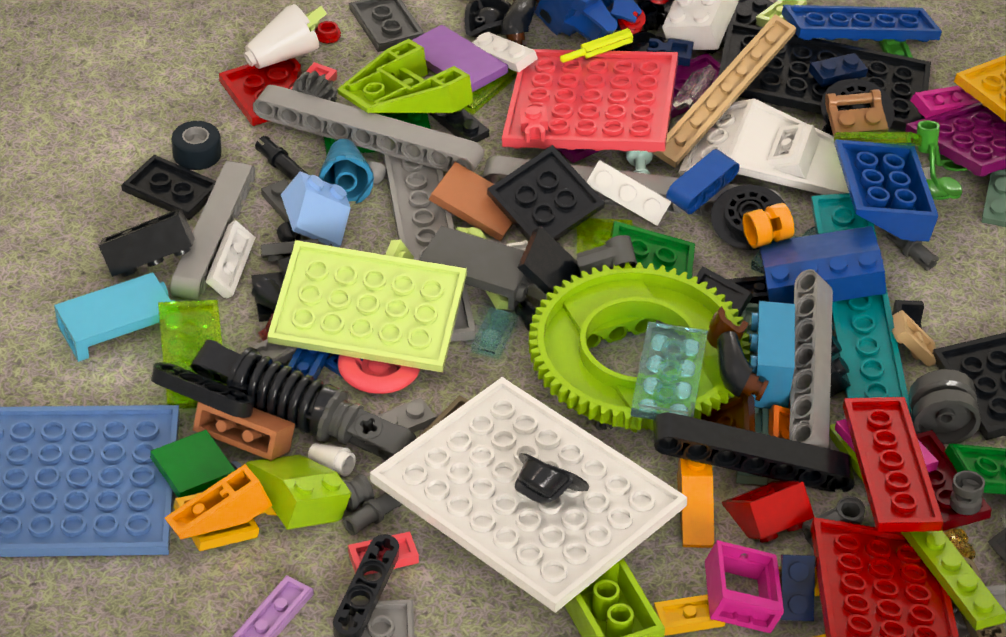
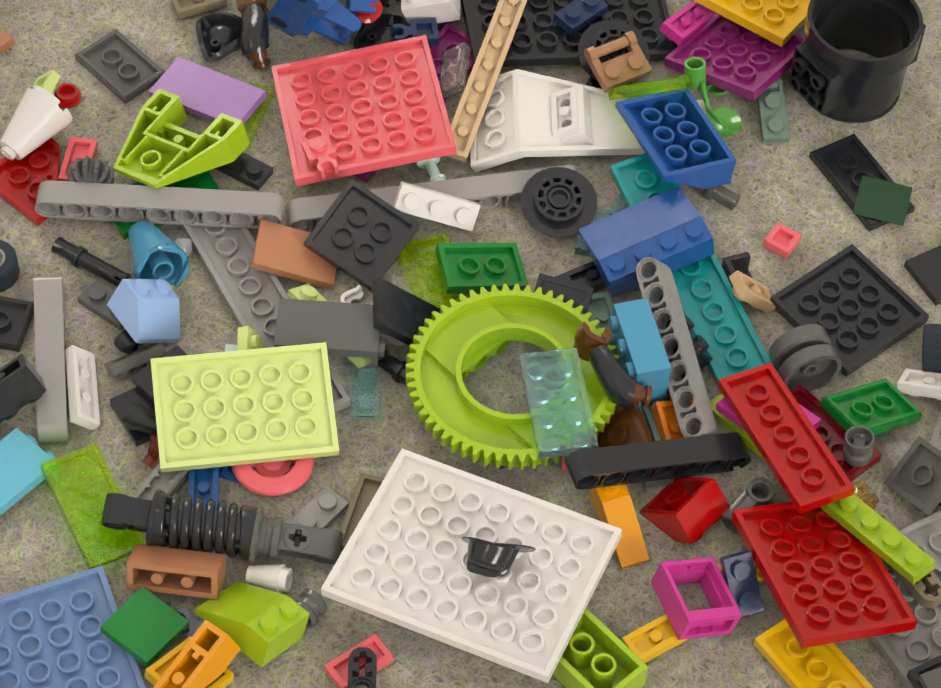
camera: 20 degrees left, 10 degrees up
black beam [151,362,255,418] -> none
dark grey pin [343,493,402,535] -> none
white plate [472,32,538,73] -> none
neon yellow axle [560,28,633,63] -> none
dark grey piece [577,235,637,274] -> none
blue beam [666,149,740,214] -> none
light orange wheel [742,203,794,248] -> none
none -> coral plate [763,222,802,259]

